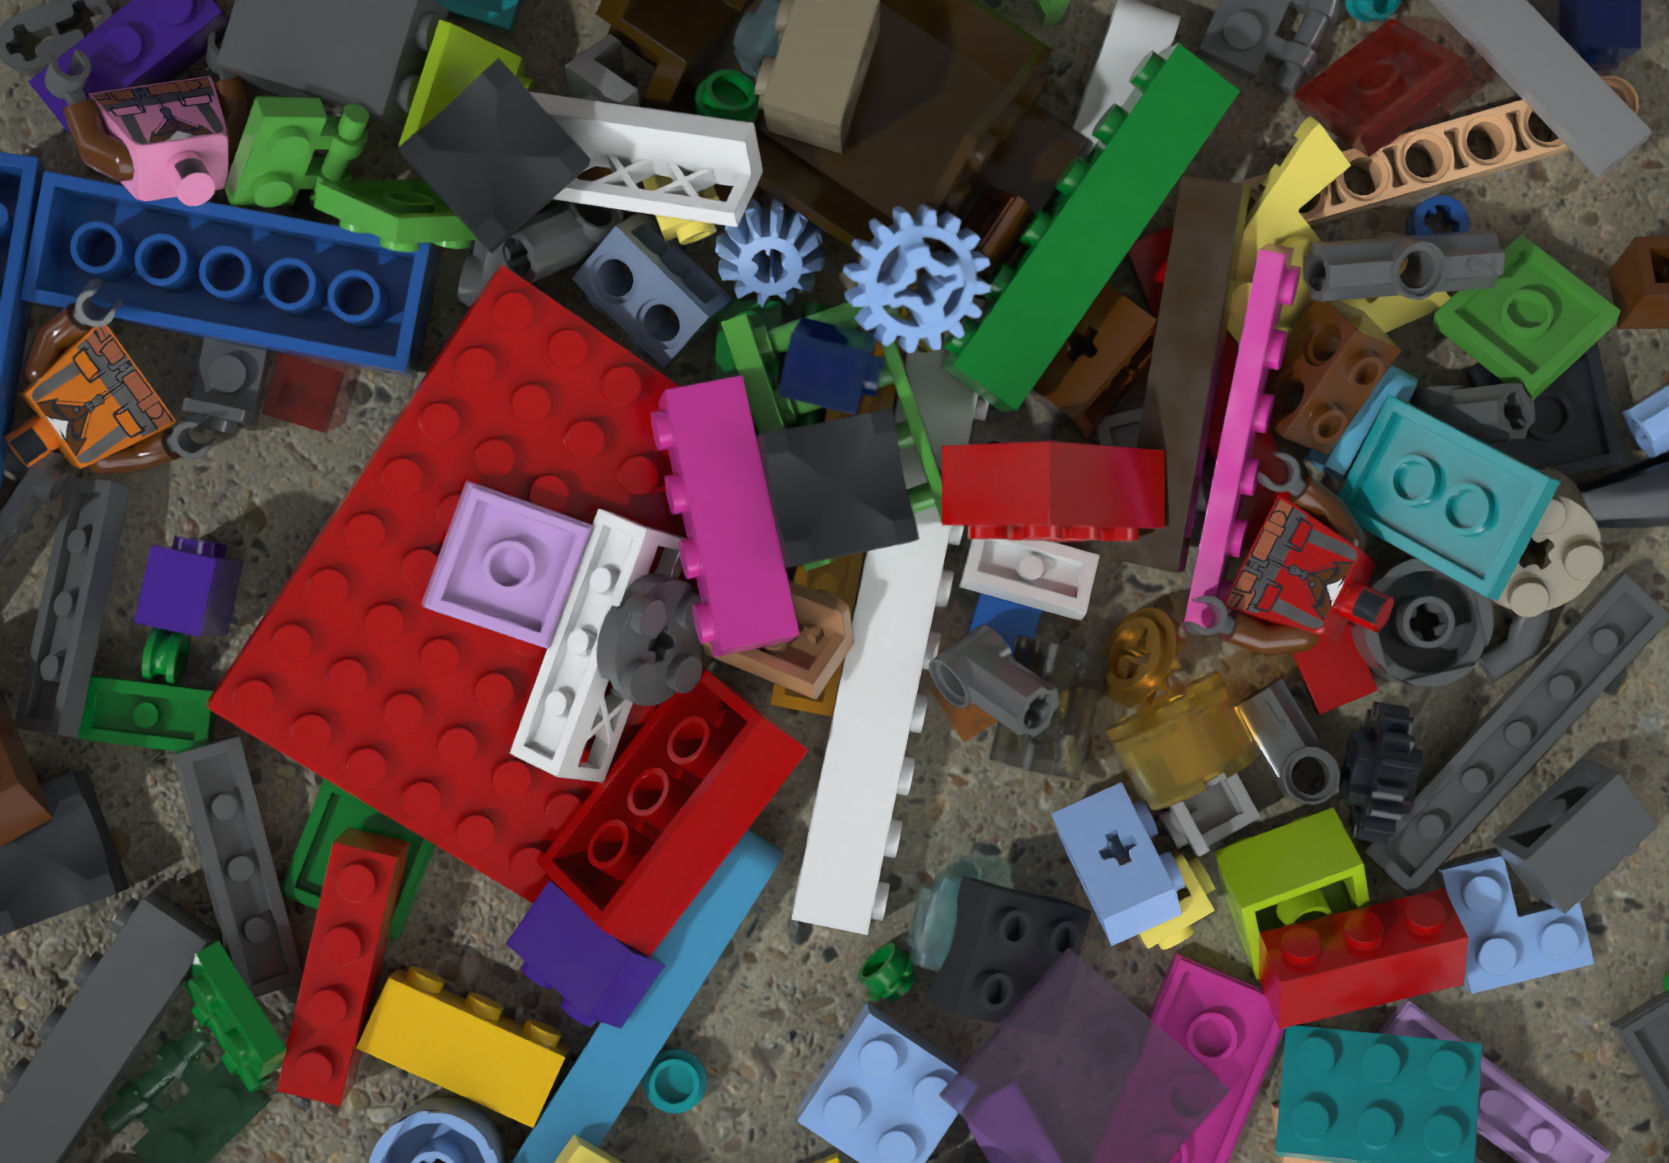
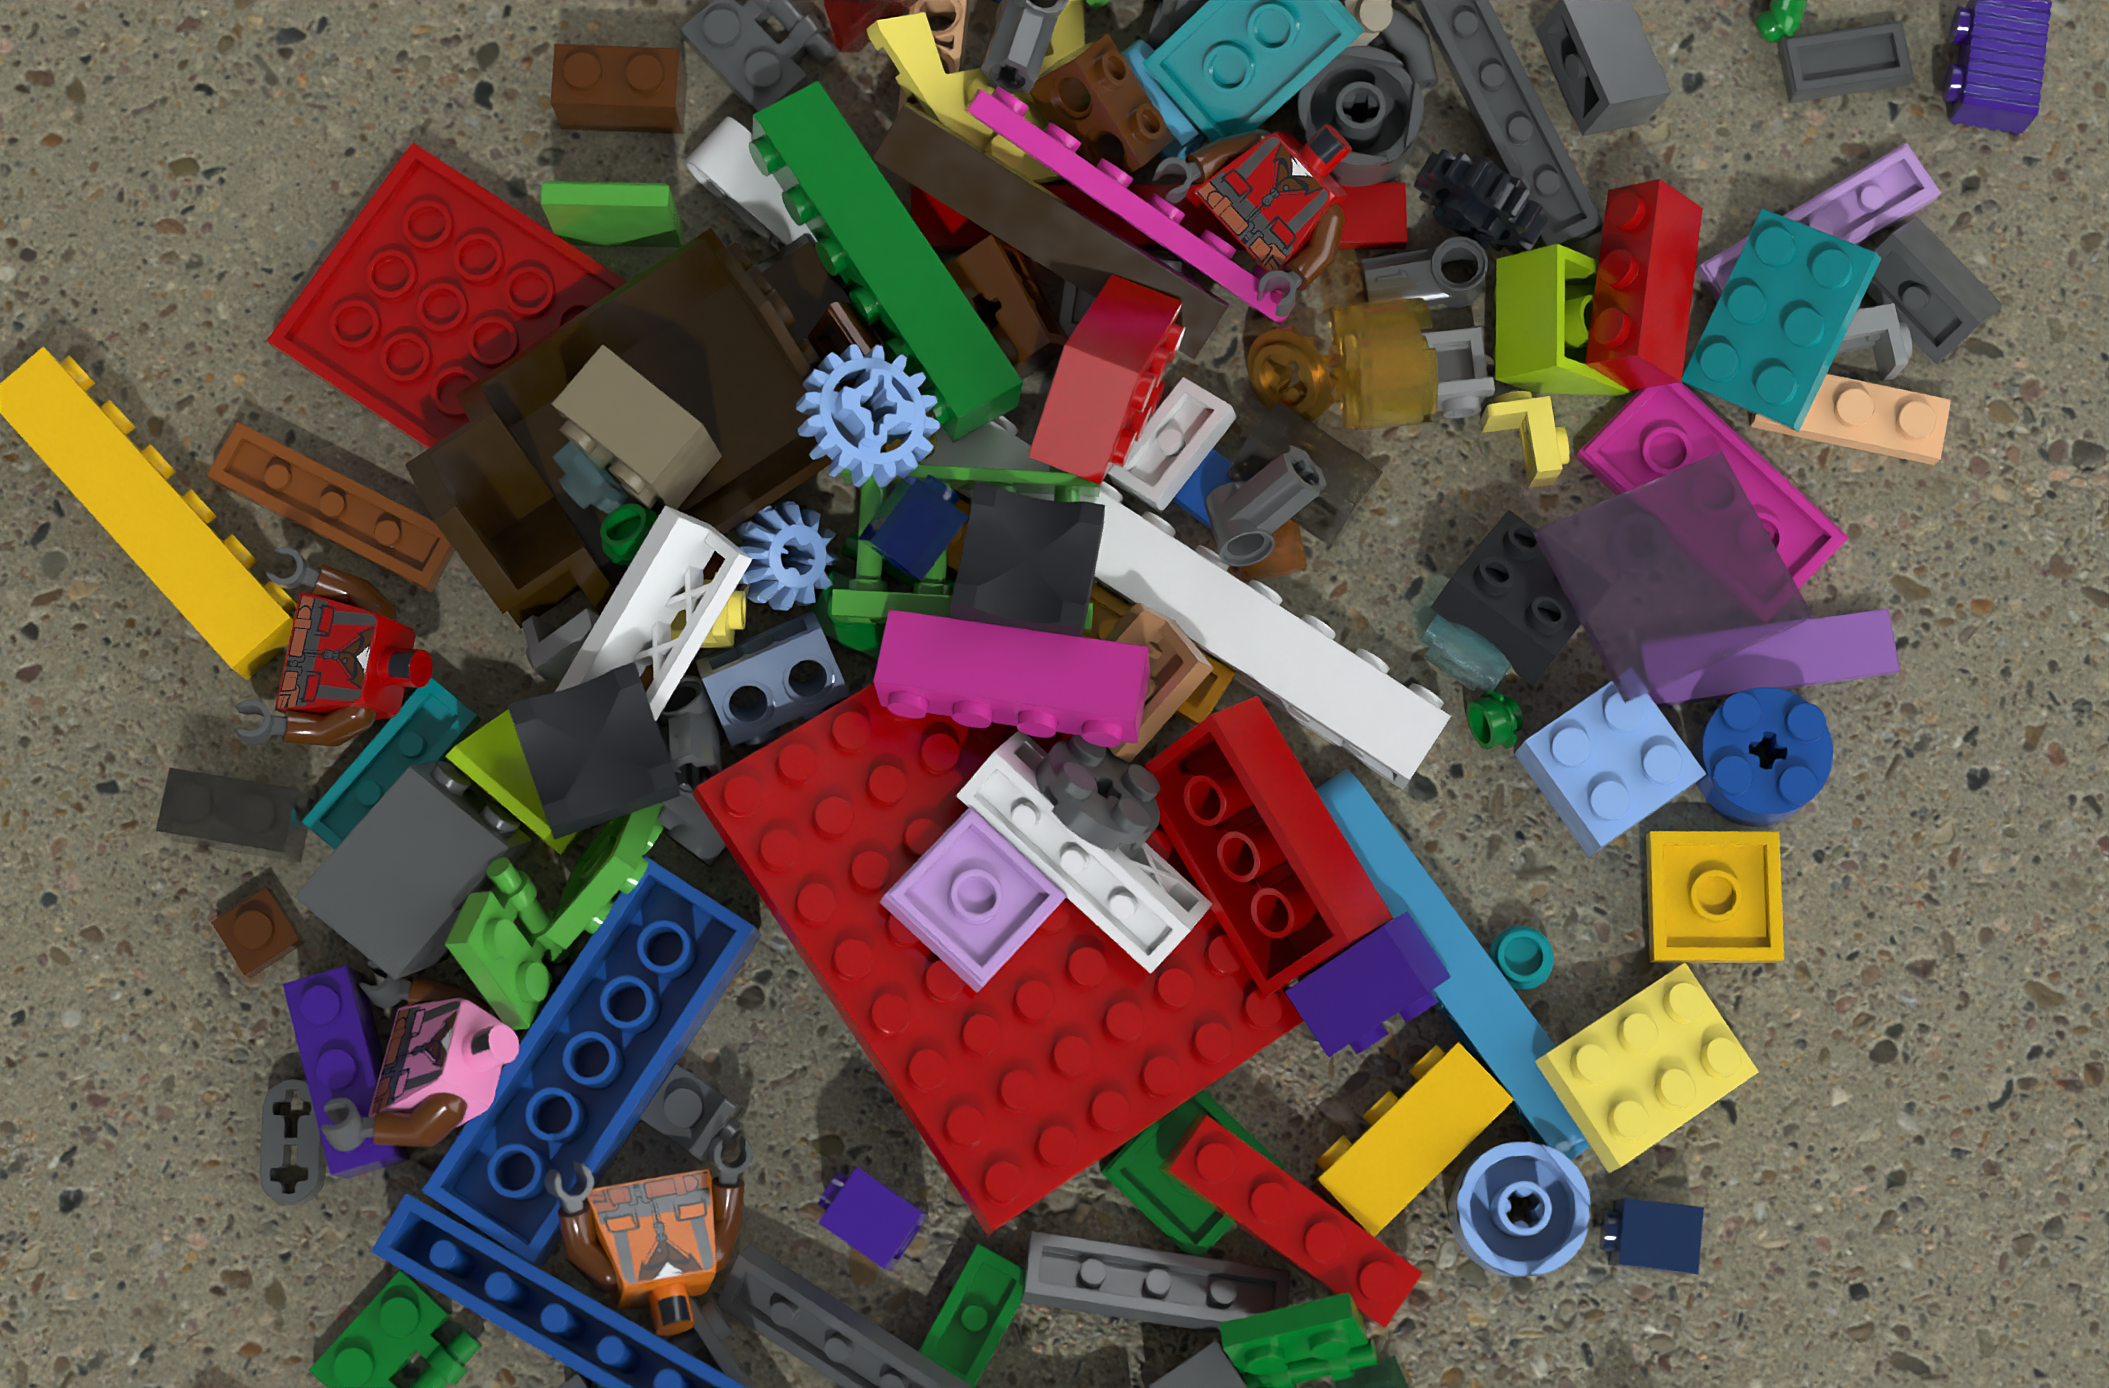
camera: 70 degrees left, 10 degrees down
green bush [142,627,191,685] -> none
clear red tile [261,353,345,434] -> none
light blue brick [1051,782,1185,946] -> none
light blue plate [1436,853,1595,994] -> none

